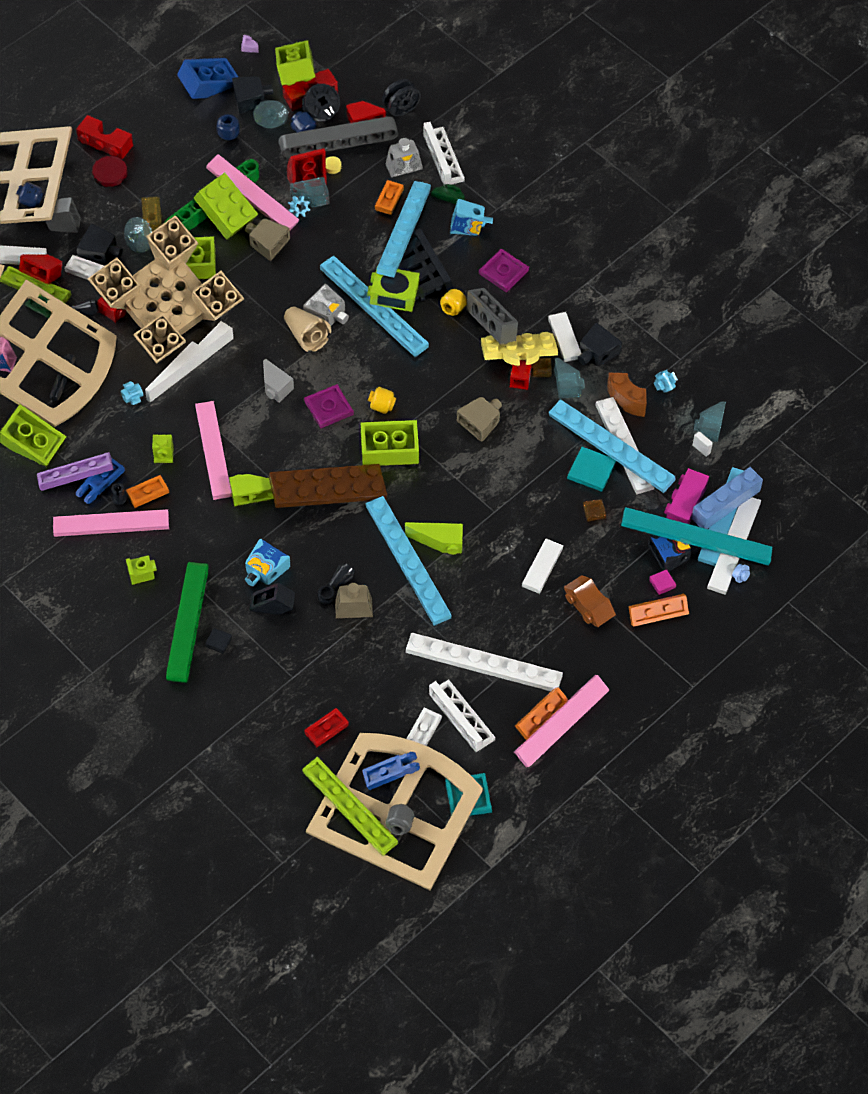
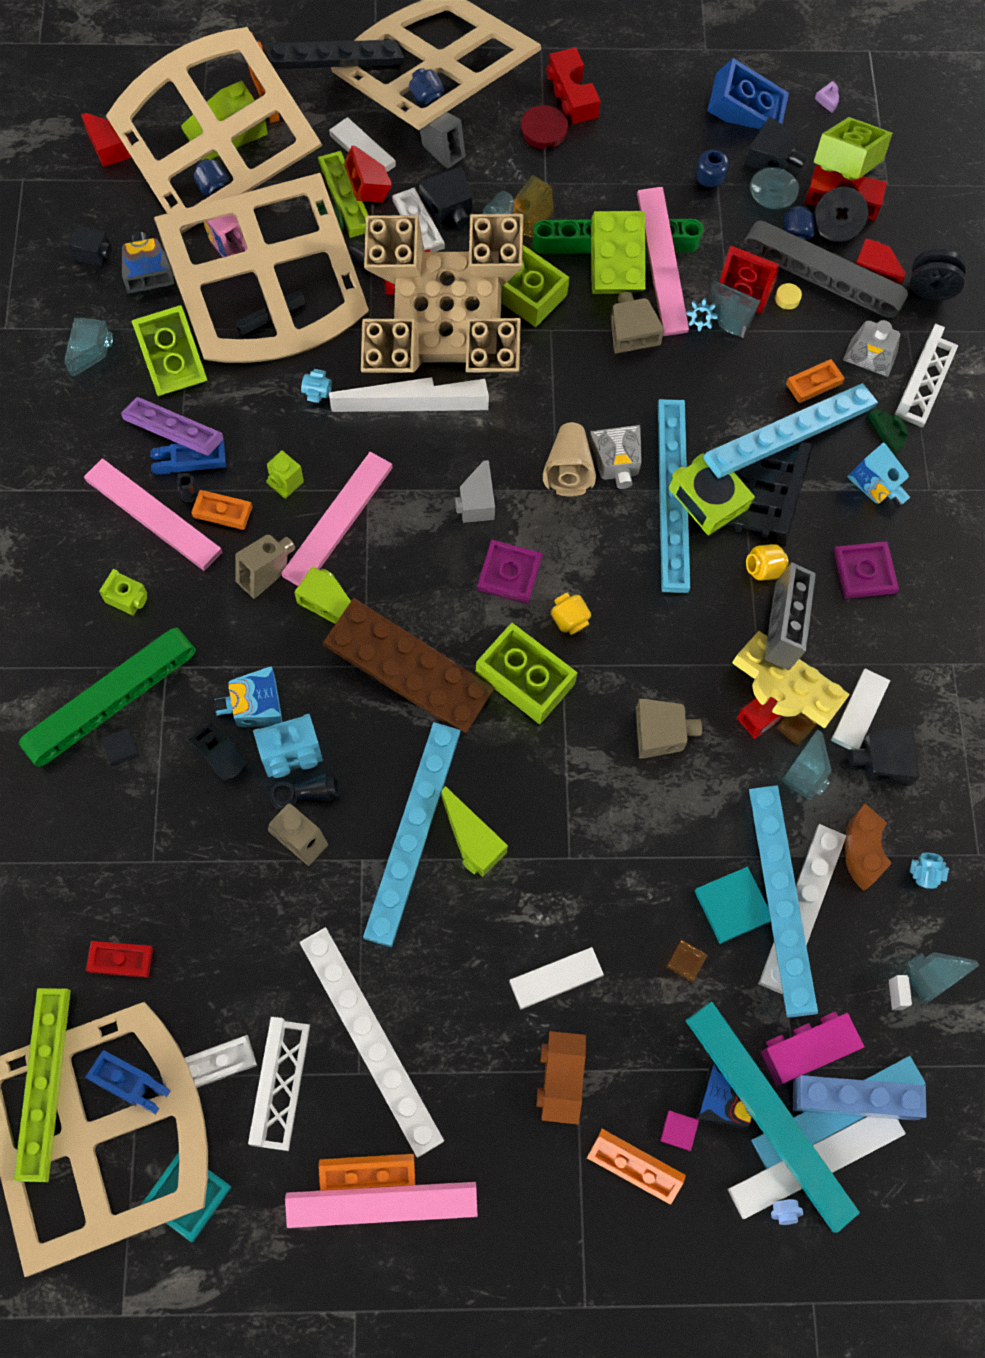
camera: 40 degrees right, 10 degrees up
dark grey head [385,804,414,835] -> none
none -> dark tan torso [235,535,295,599]
none -> medium azure hinge [253,714,323,778]

